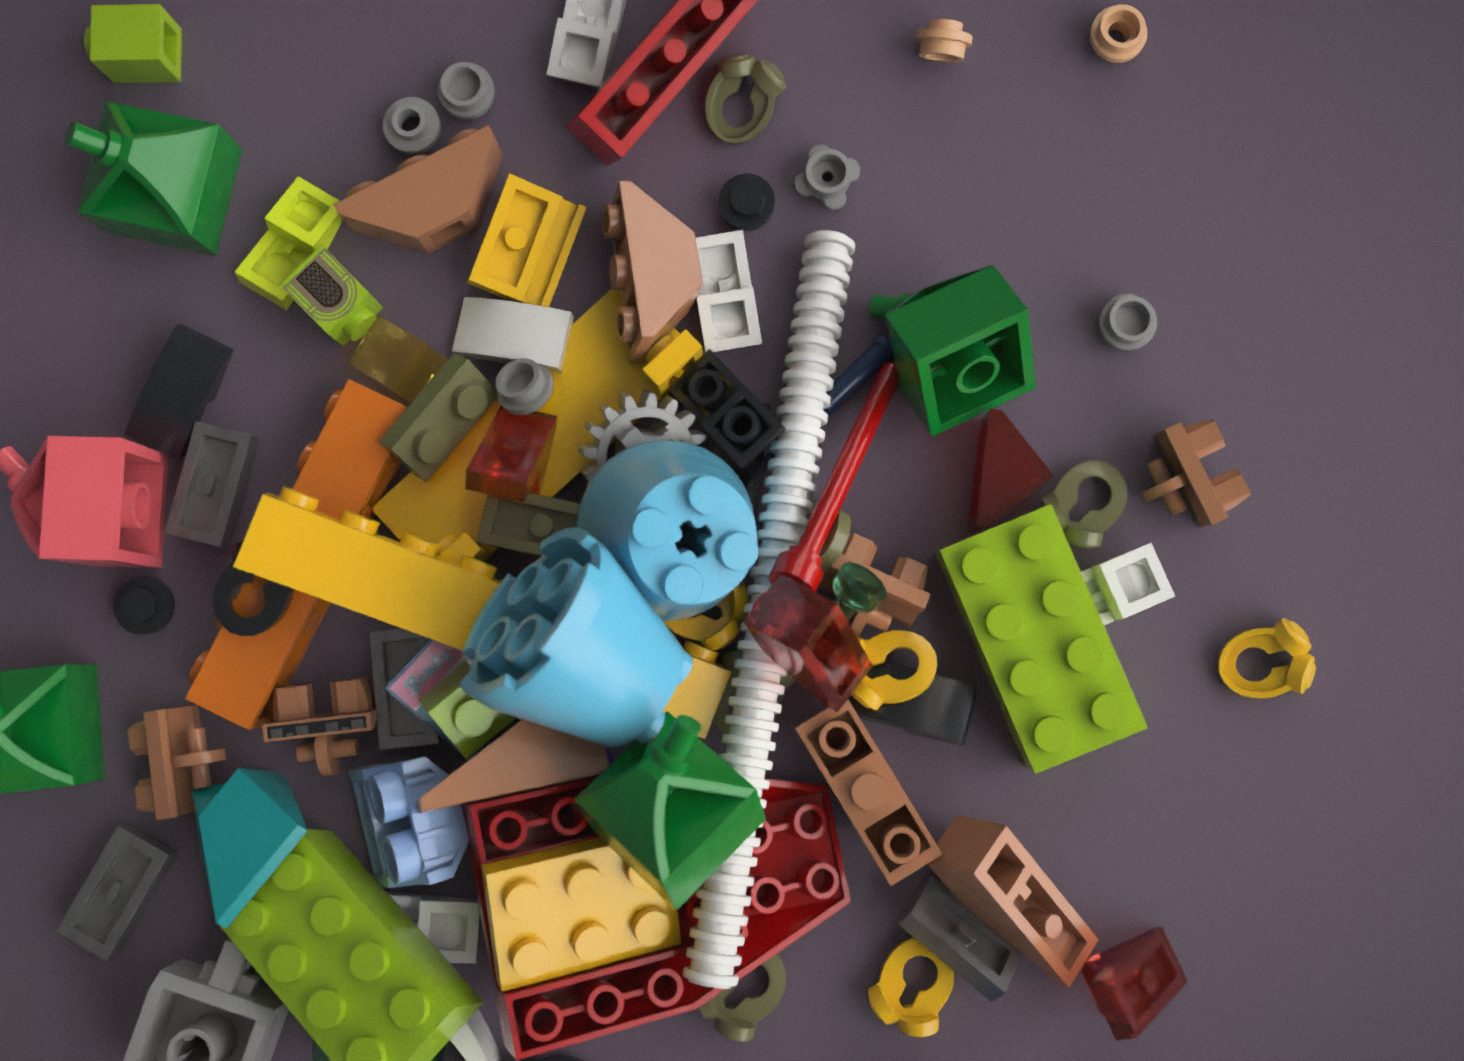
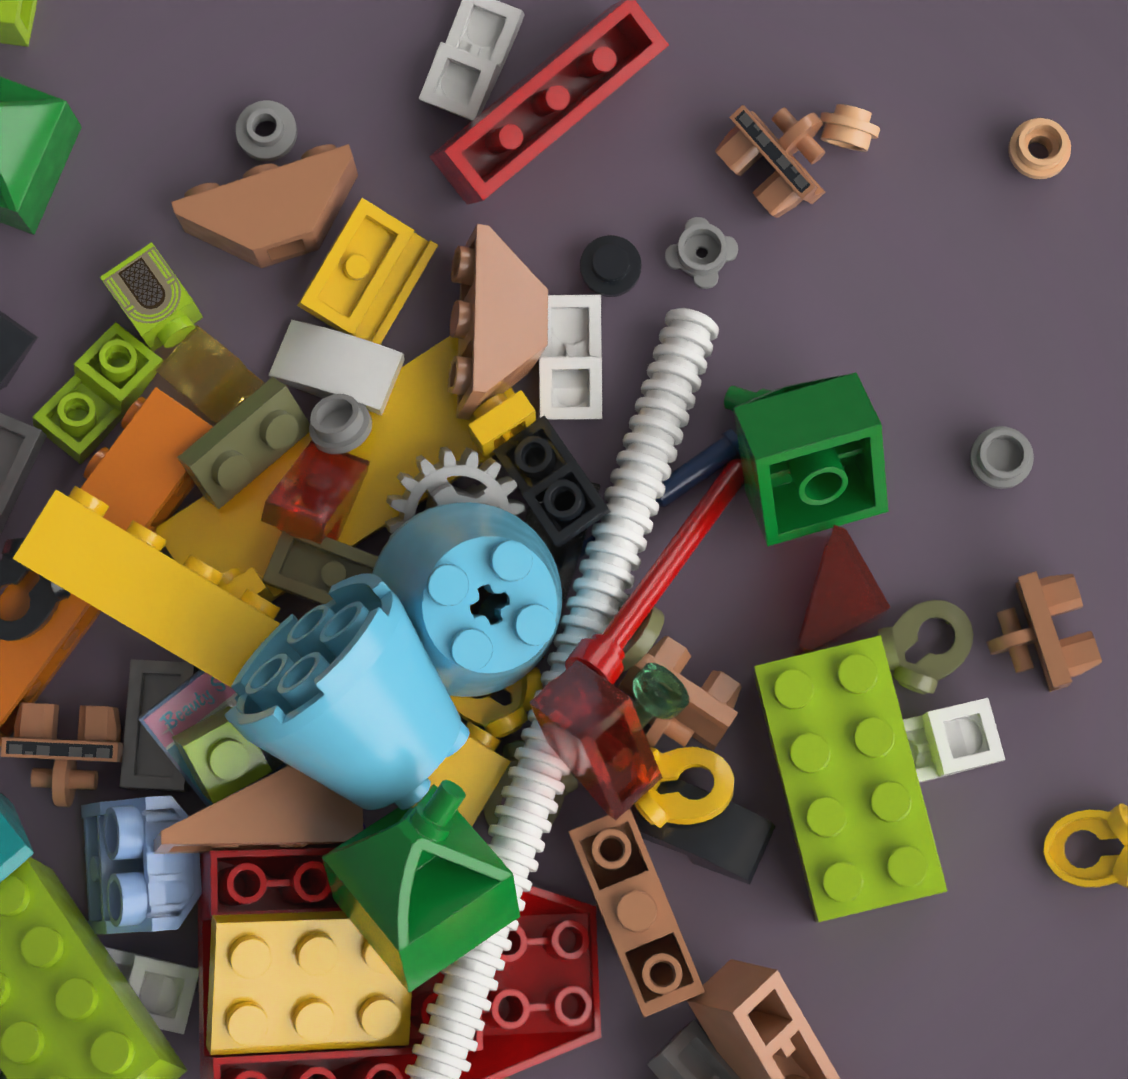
camera: 10 degrees right, 5 degrees down
neon yellow slope [234,176,343,311] -> none
light grey plate [438,62,495,120] -> none
olive piece [705,53,787,145] -> none
none -> lime slope [32,322,163,464]
none -> nougat hips [715,105,825,218]

